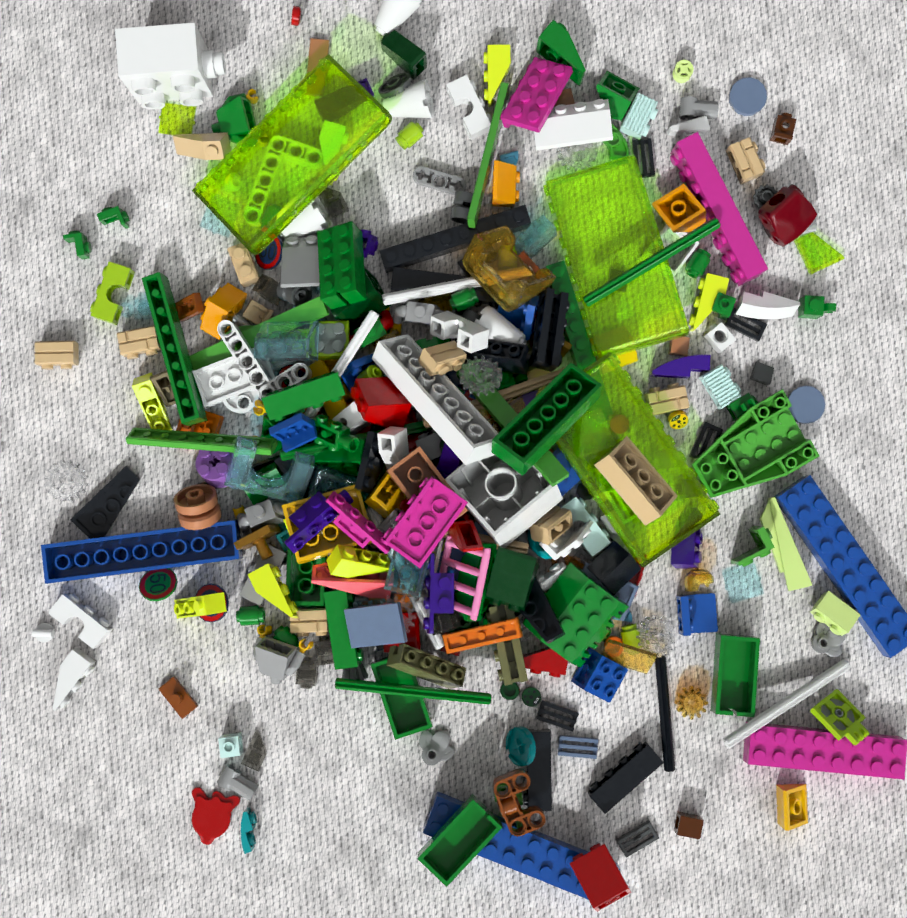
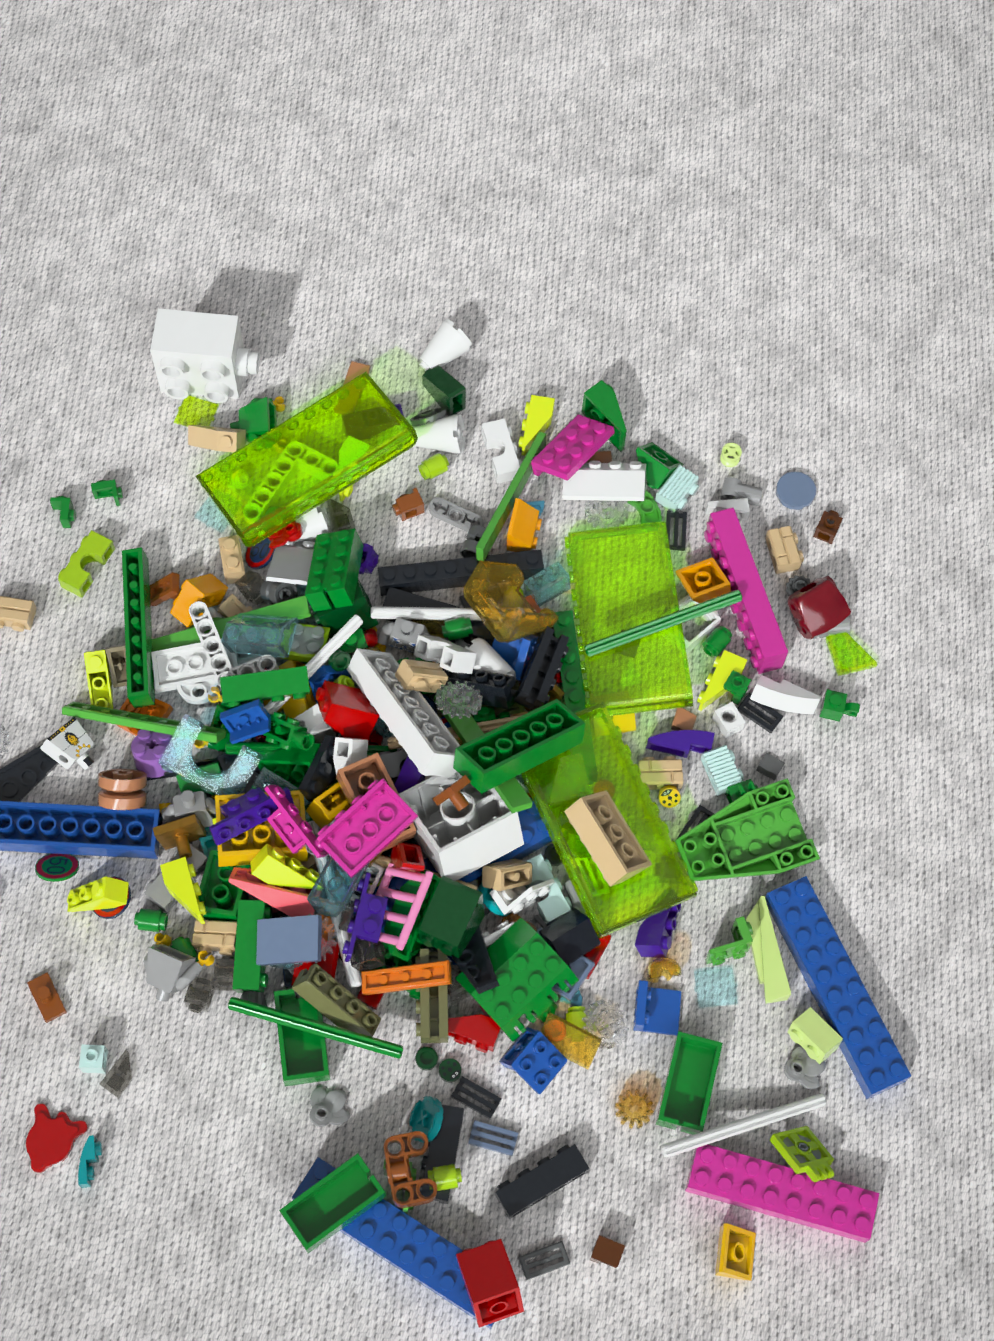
camera: 10 degrees right, 20 degrees down
tan brick [117,325,161,359] -> none
clear light blue plate [121,300,153,320] -> none
light grey piece [217,764,259,800] -> none
red tile [291,5,301,26] -> none
black axle [655,655,675,772] -> none
sand blue tile [788,386,826,424] -> none
none -> torso [40,717,95,771]
none -> red plate [265,518,303,548]
none -> dark green tile [328,649,351,671]
none -> dark orange brick [392,488,424,521]
none -> lime brick [427,1164,462,1191]
none -> dark orange tile [433,775,471,811]

